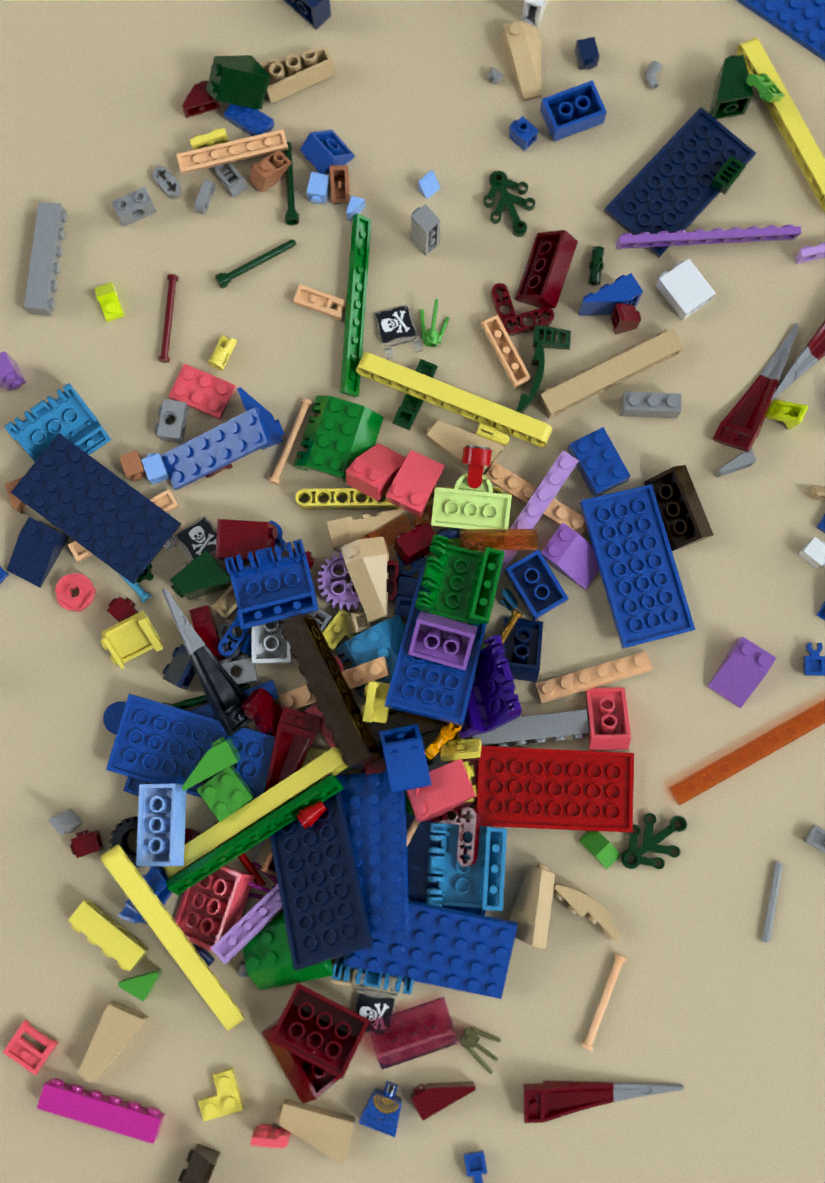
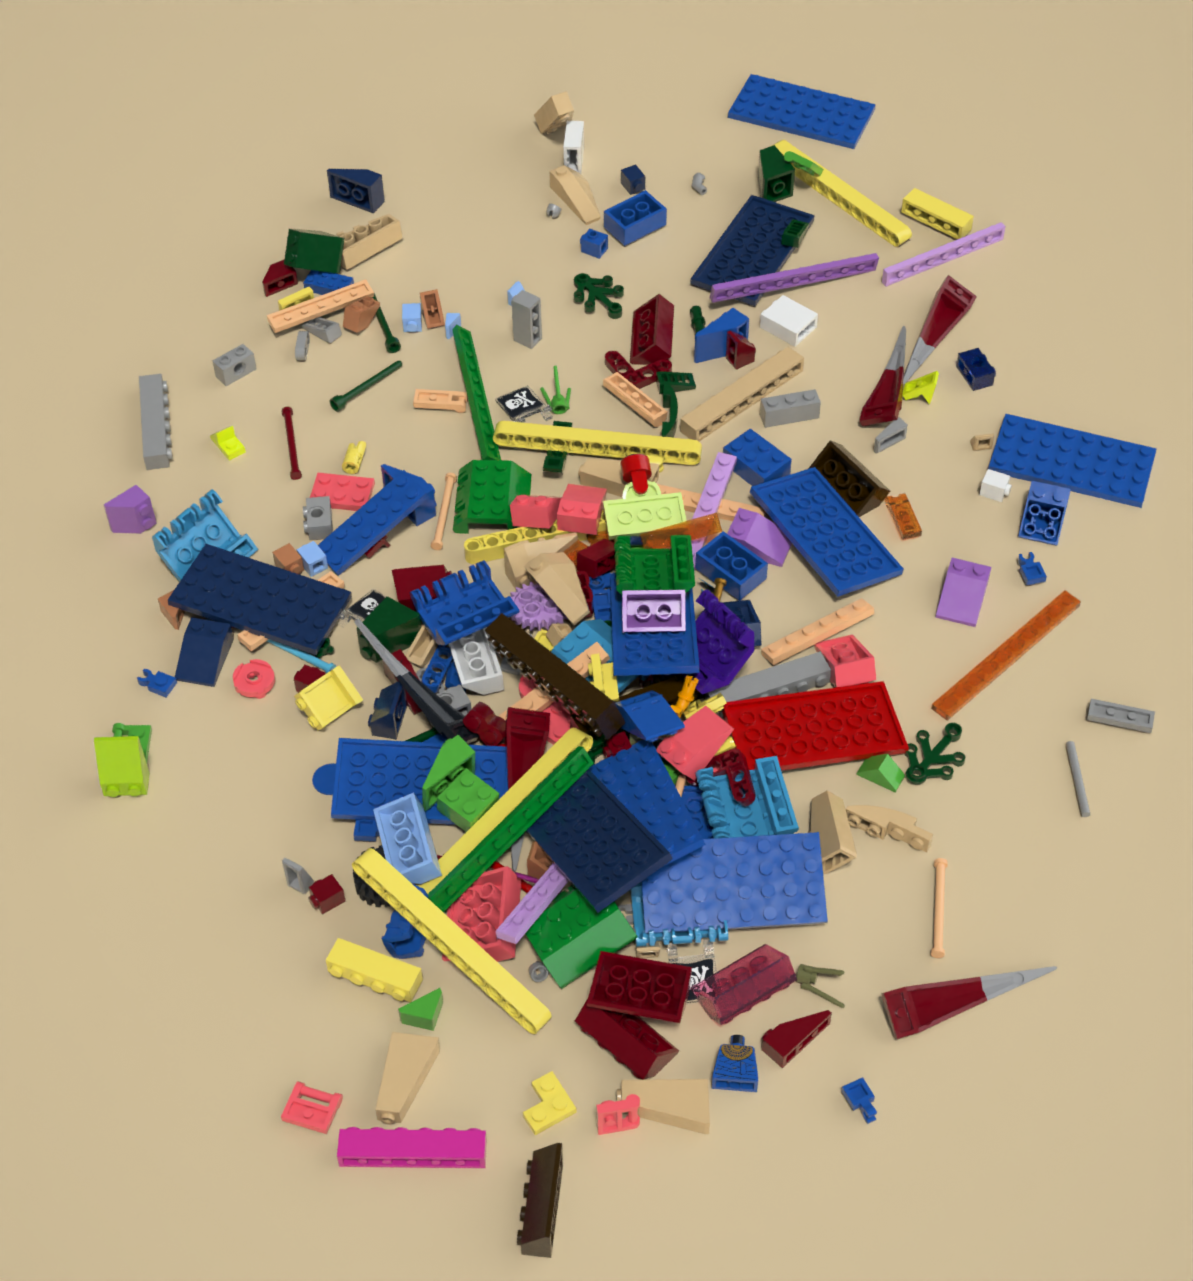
camera: 15 degrees left, 30 degrees down
light grey beam [153,166,182,199] -> none
red cone [296,801,327,828] -> none
blue slope [300,130,355,175] -> none
none -> clear orange plate [885,493,922,540]

